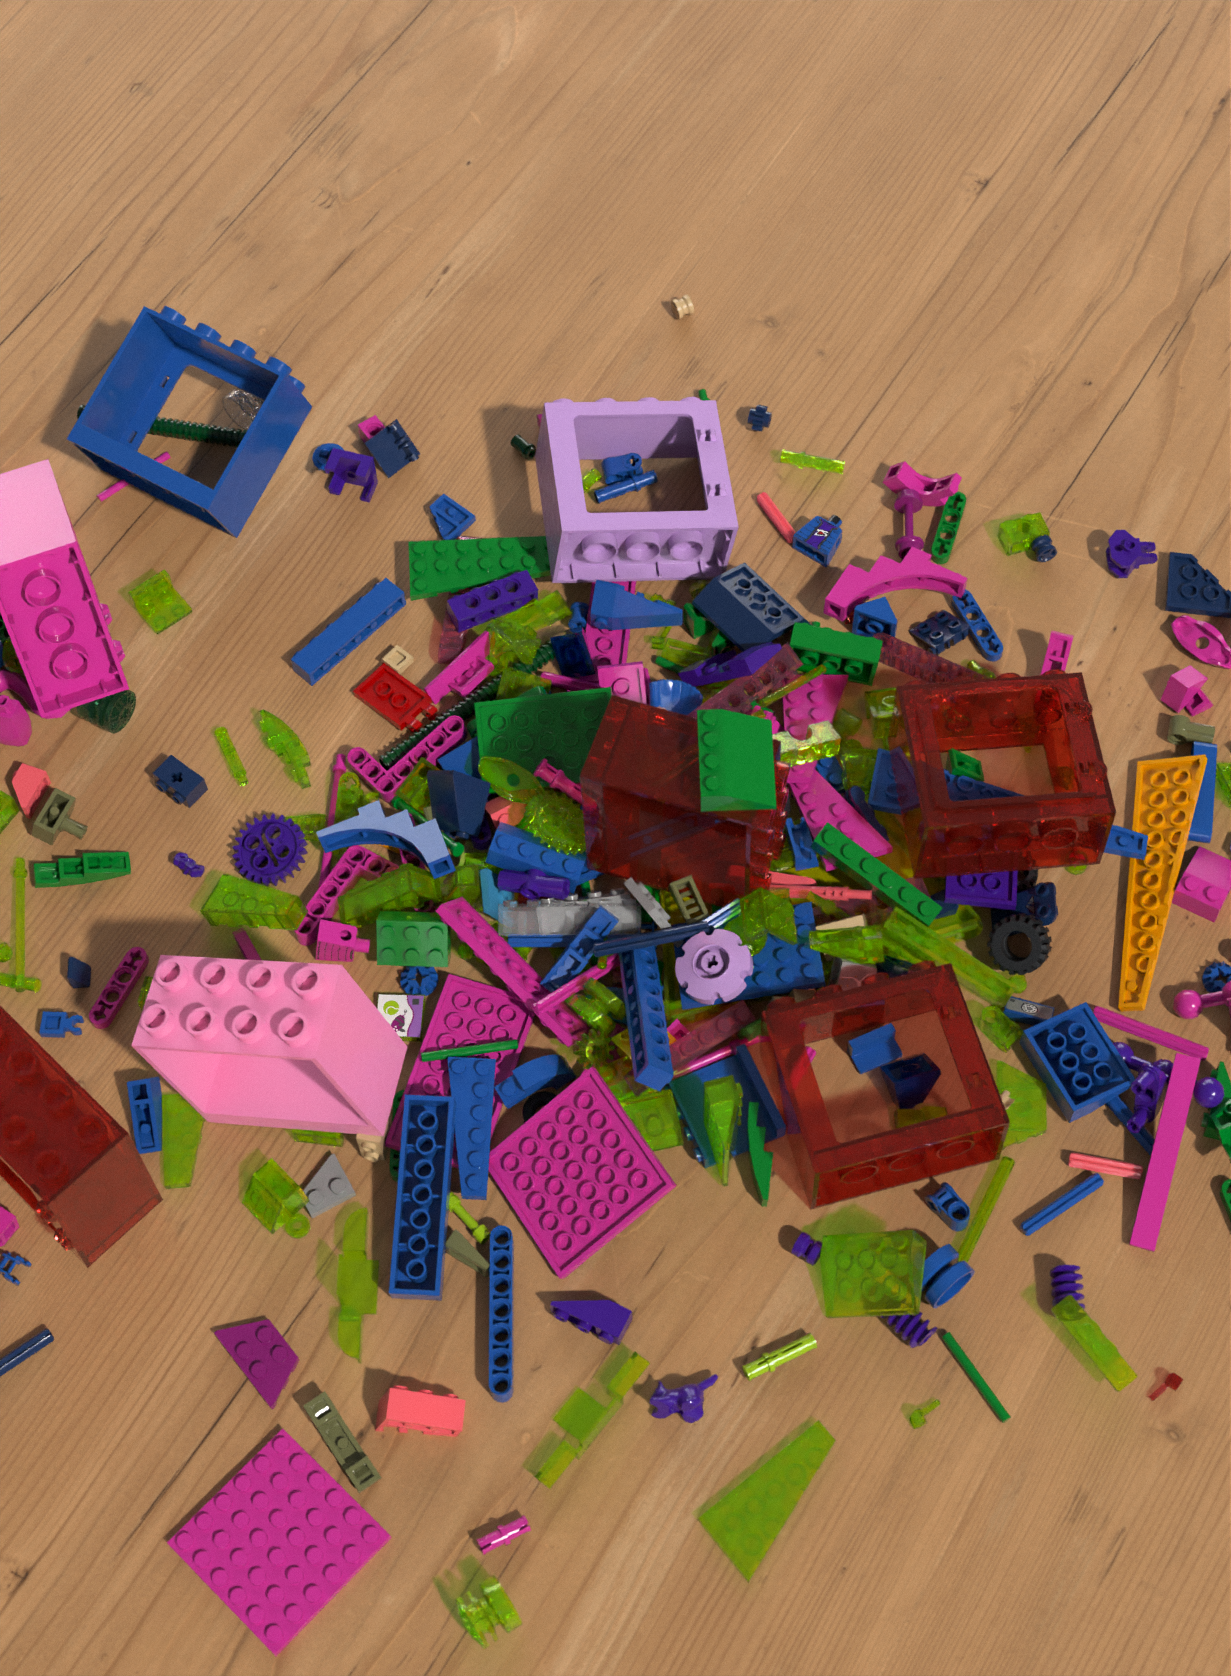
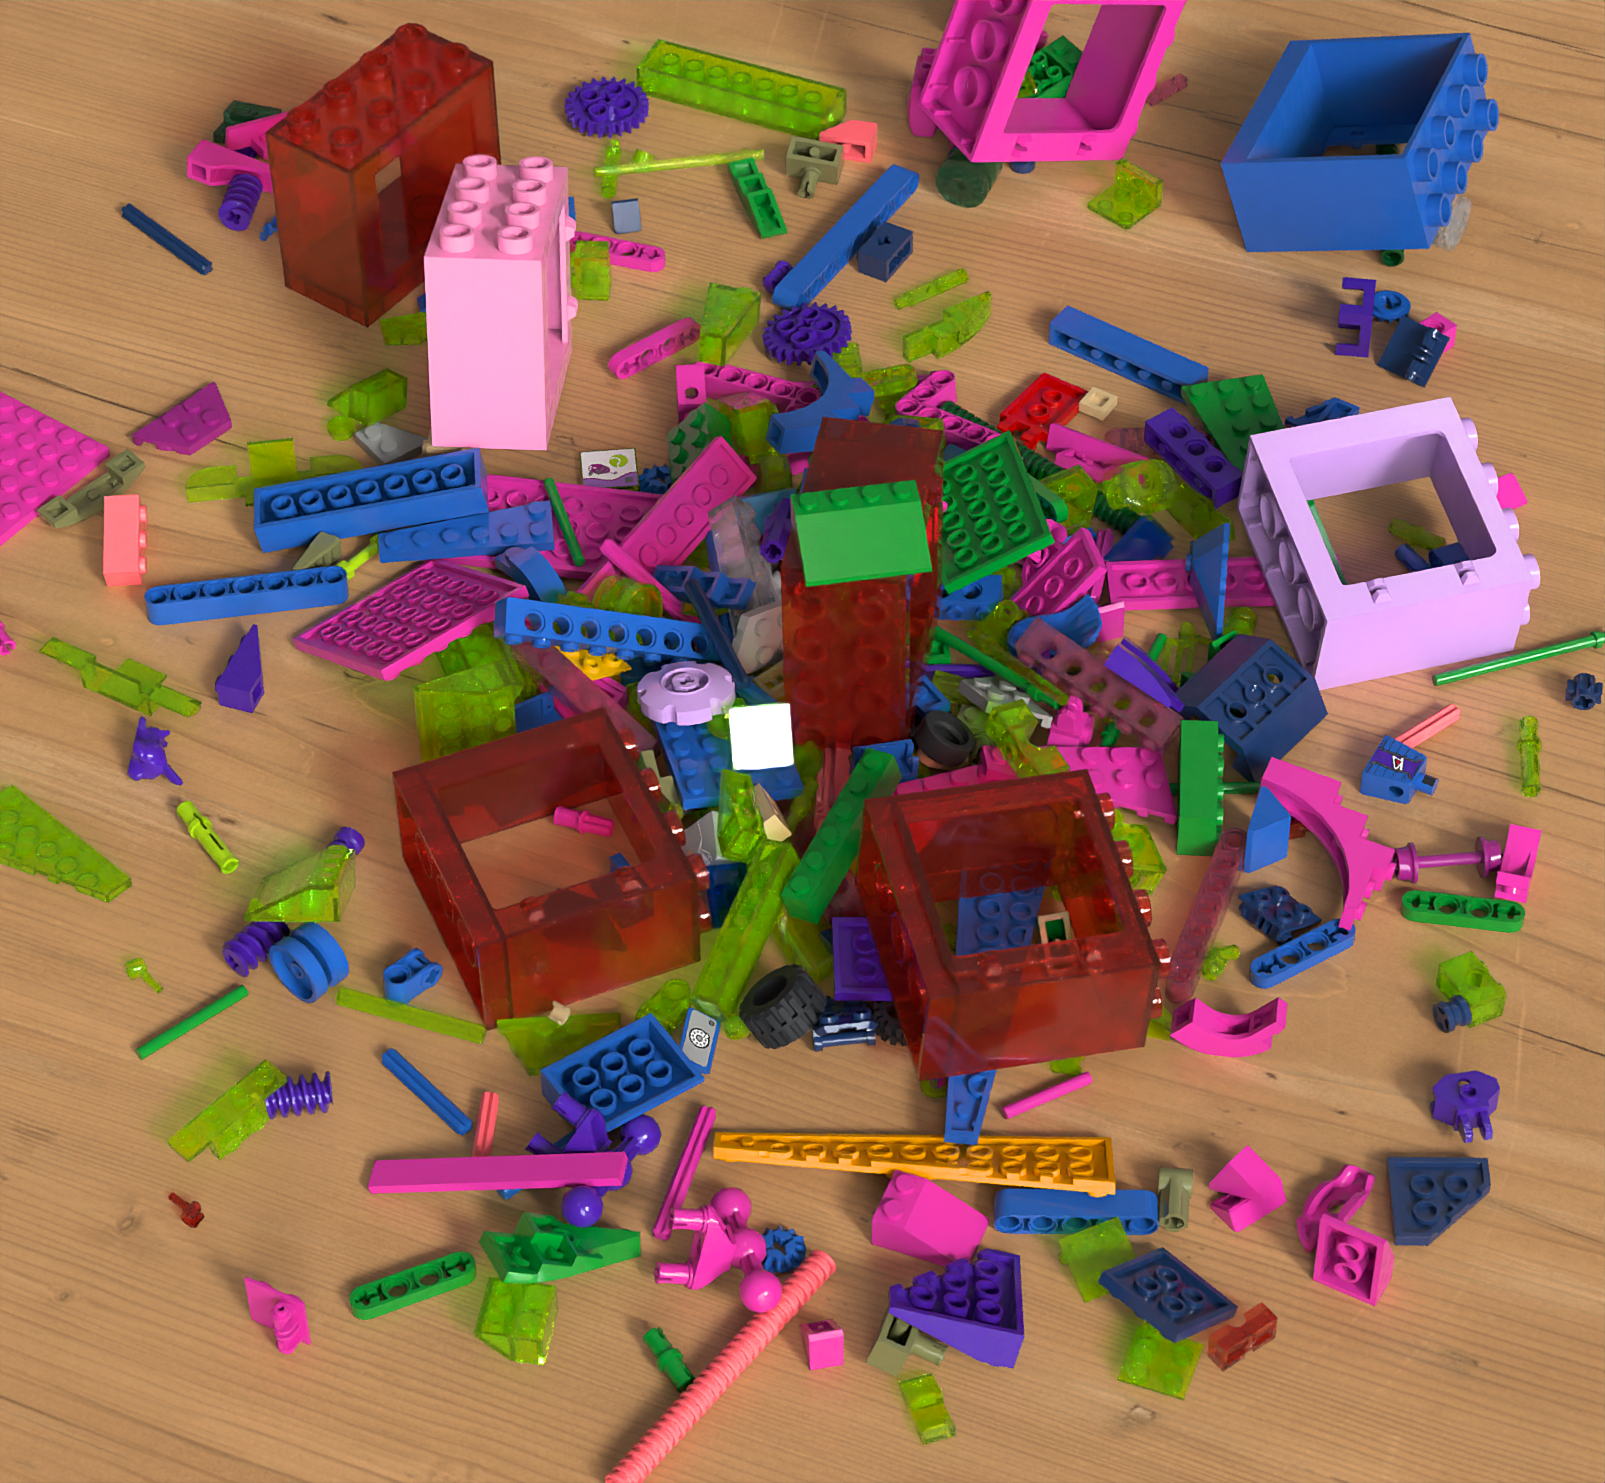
camera: 80 degrees right, 15 degrees down
clear neon green bar [759,664,826,708] -> none
none -> blue beam [772,164,920,311]

